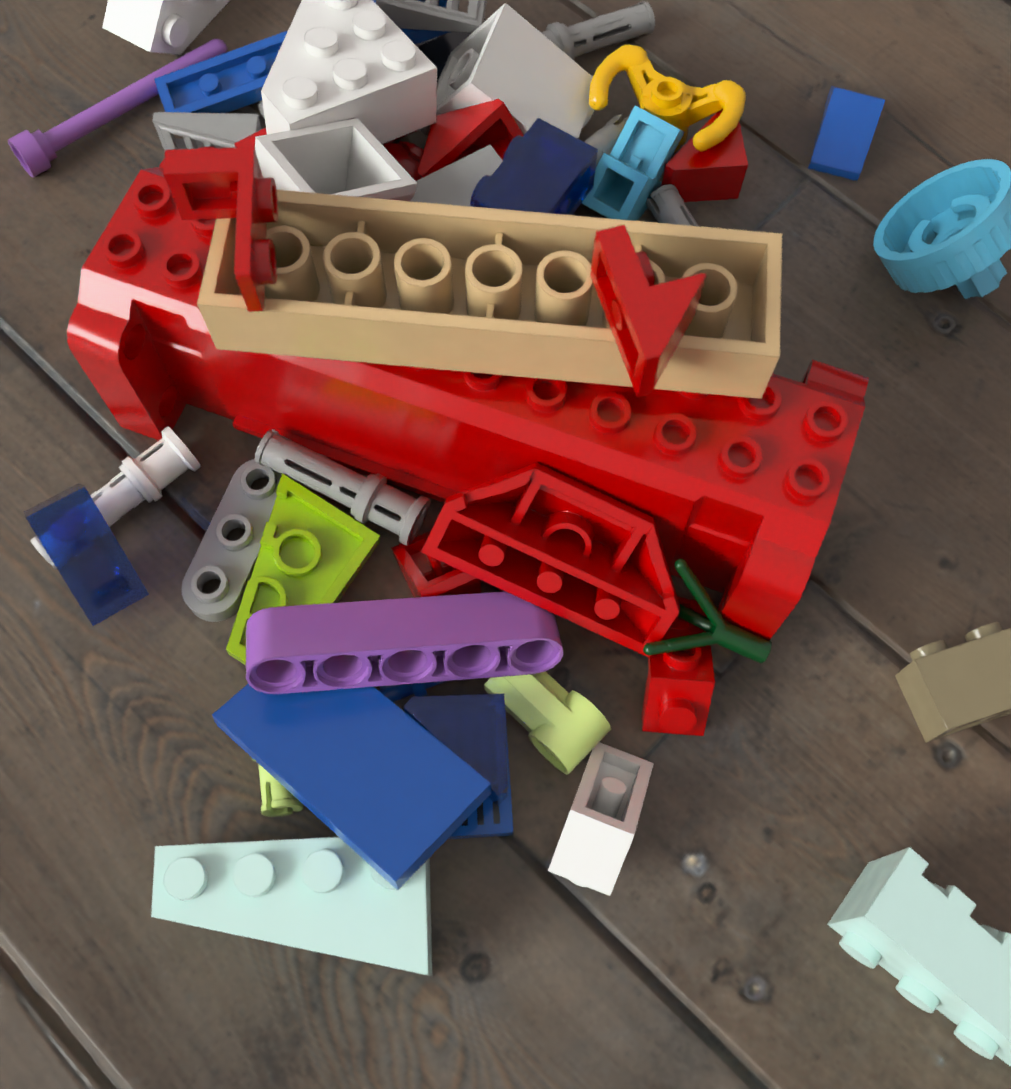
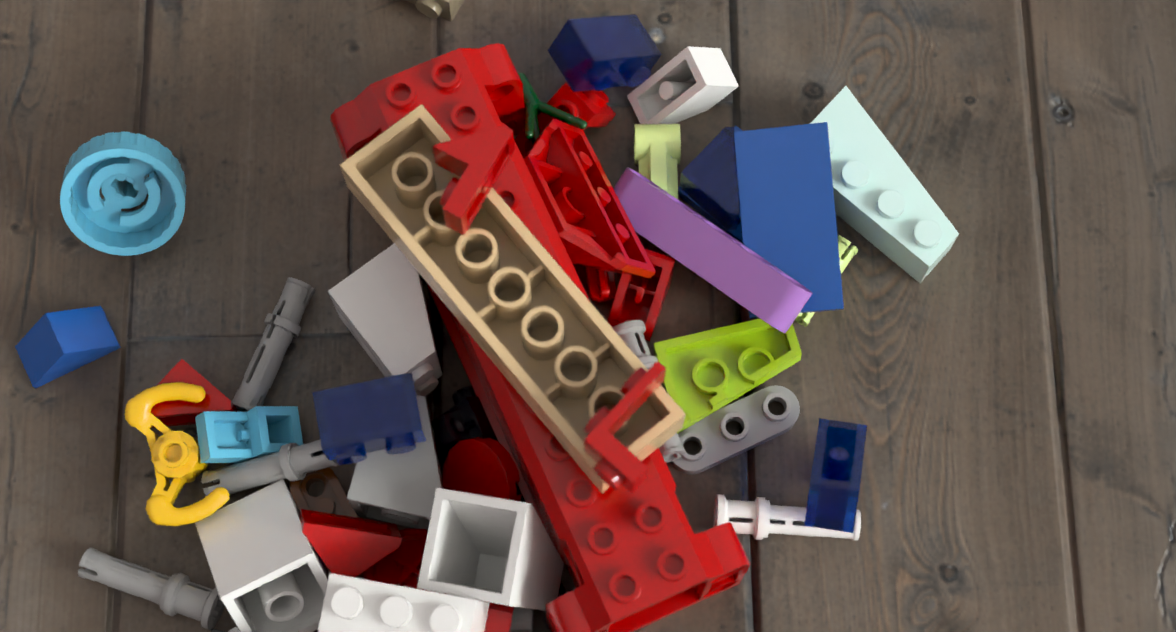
camera: 135 degrees left, 5 degrees up
none -> clear blue brick [548,14,662,92]

